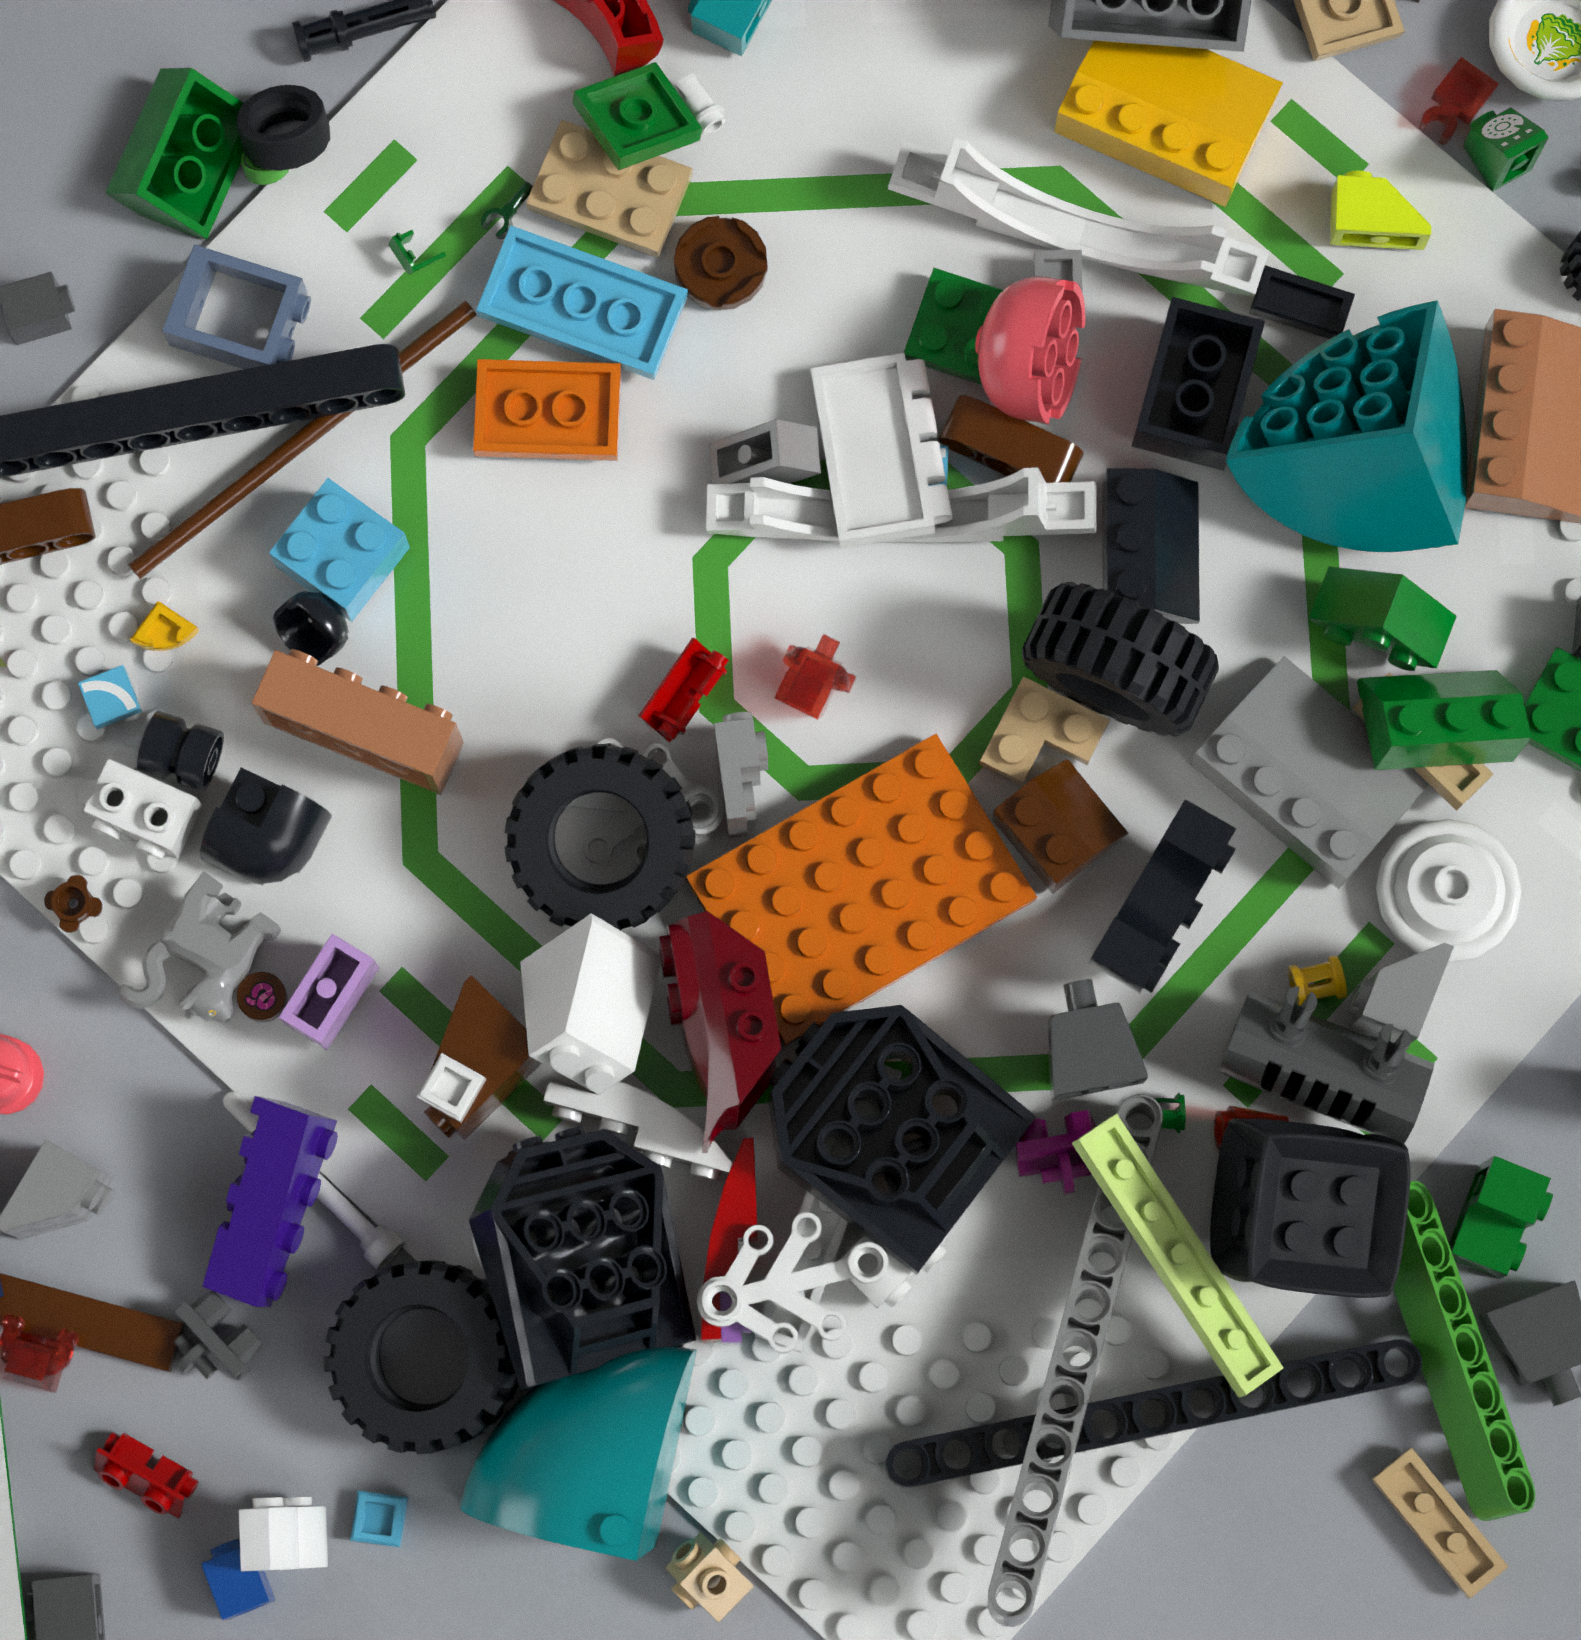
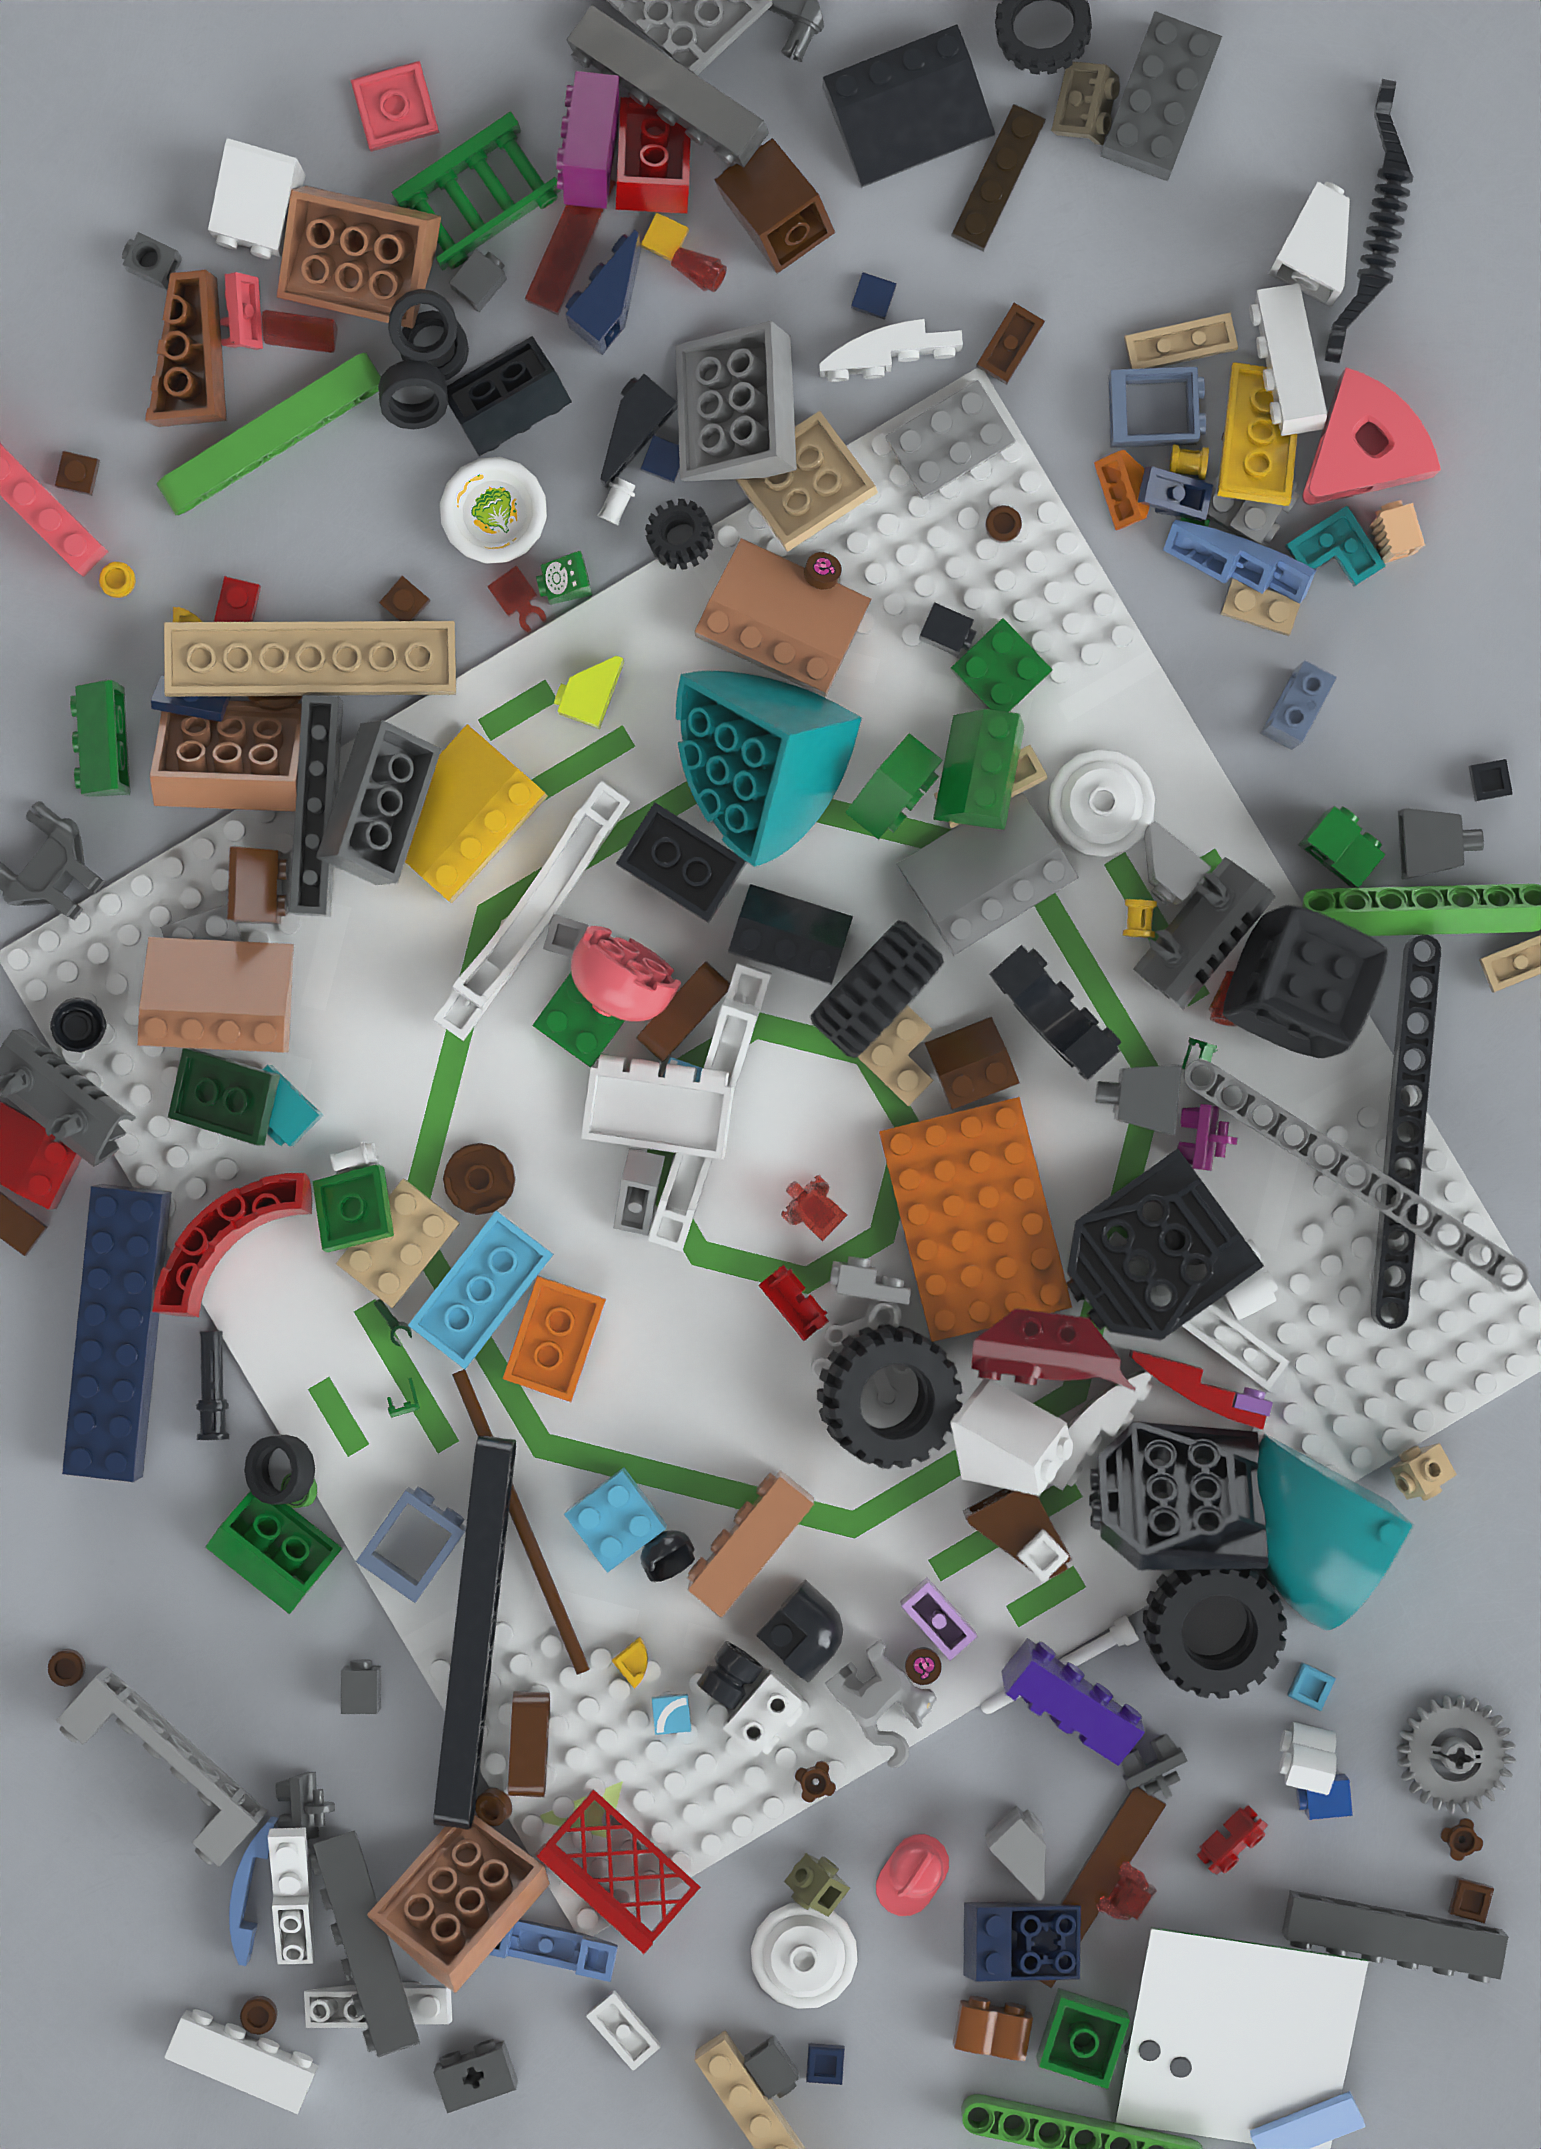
camera: 80 degrees left, 10 degrees up
white plant [697,1212,888,1354] -> none
yellowish green plate [1072,1114,1284,1398] -> none
black tile [1249,265,1355,339] -> none

